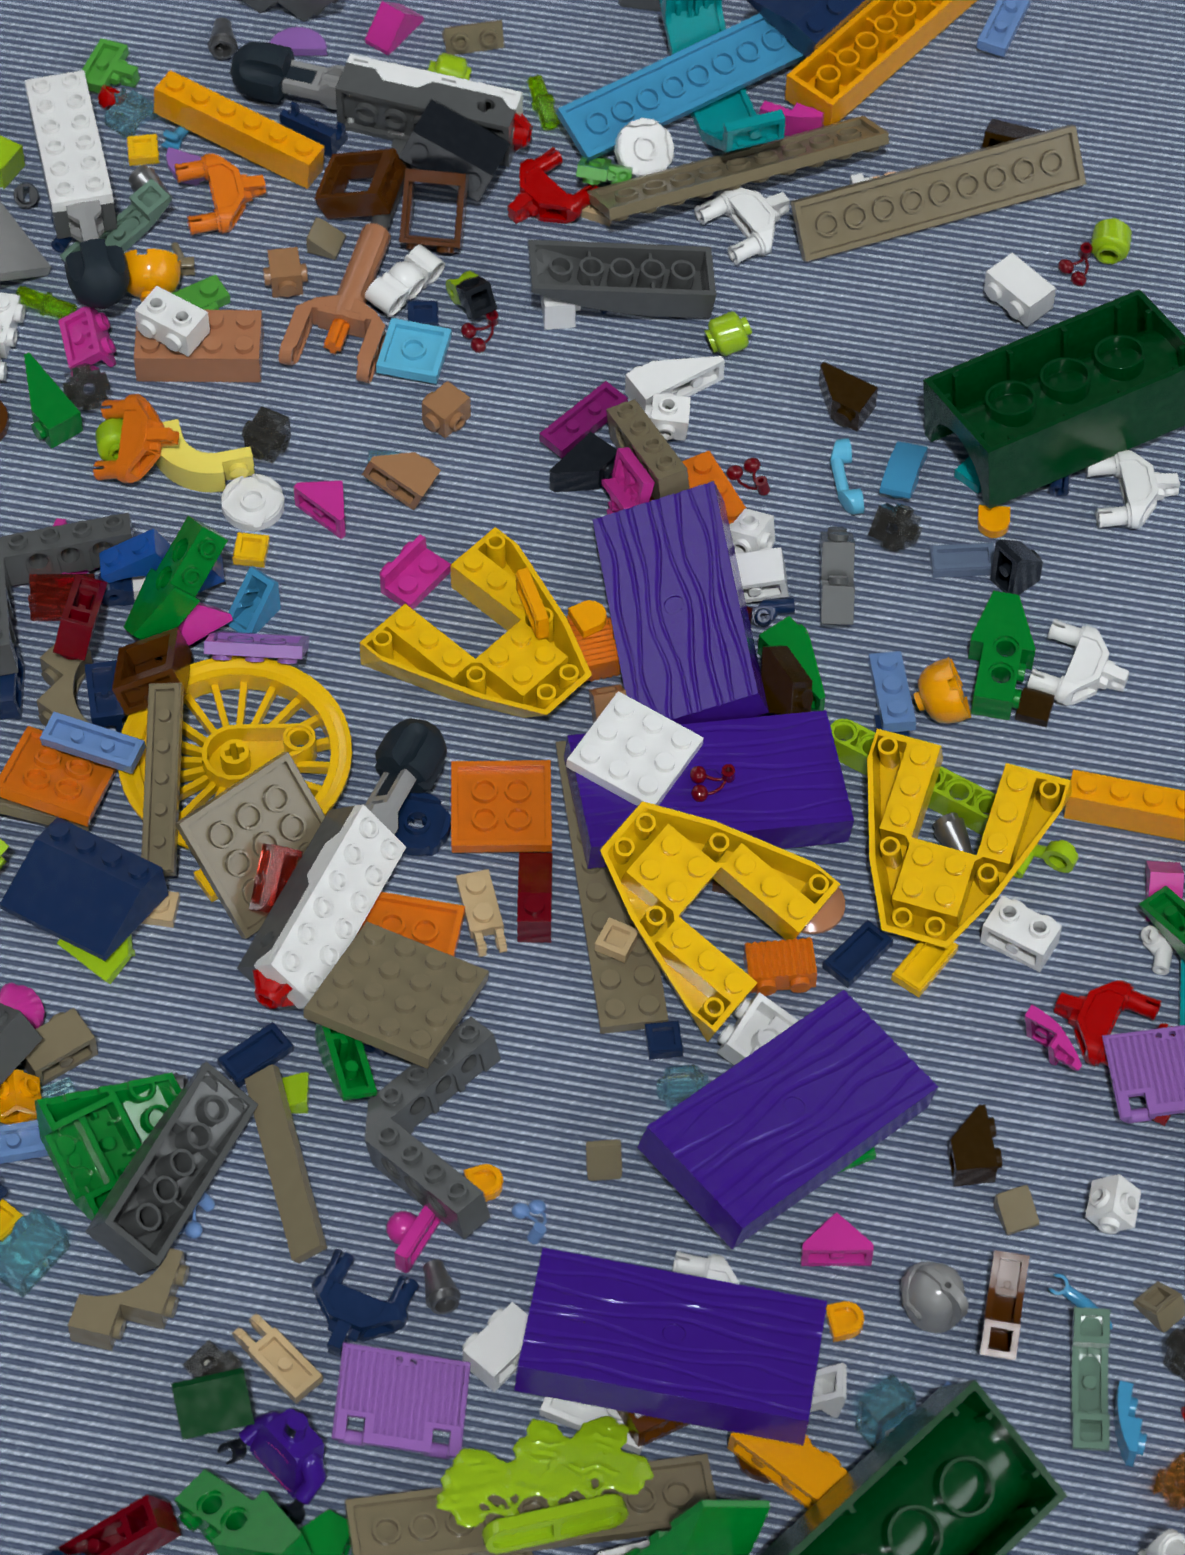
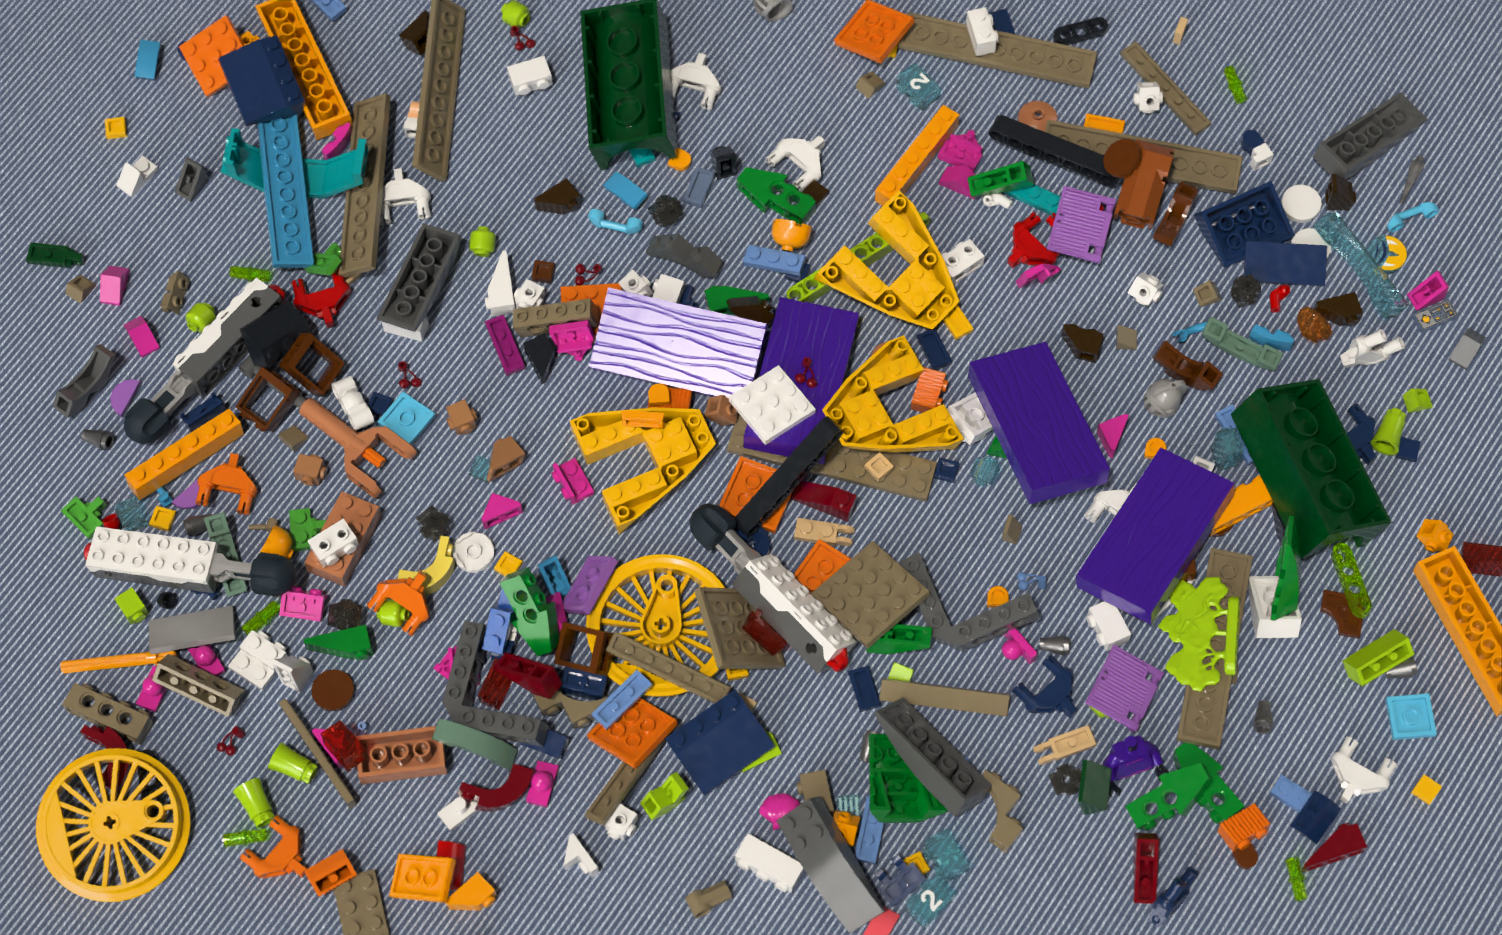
camera: 65 degrees left, 10 degrees up
black leg [445,270,497,320] -> none
white tile [615,118,674,178] -> none
flat silver cone [933,812,974,854] -> none
none -> reddish brown tile [531,260,555,284]
none -> black beam [734,416,843,537]

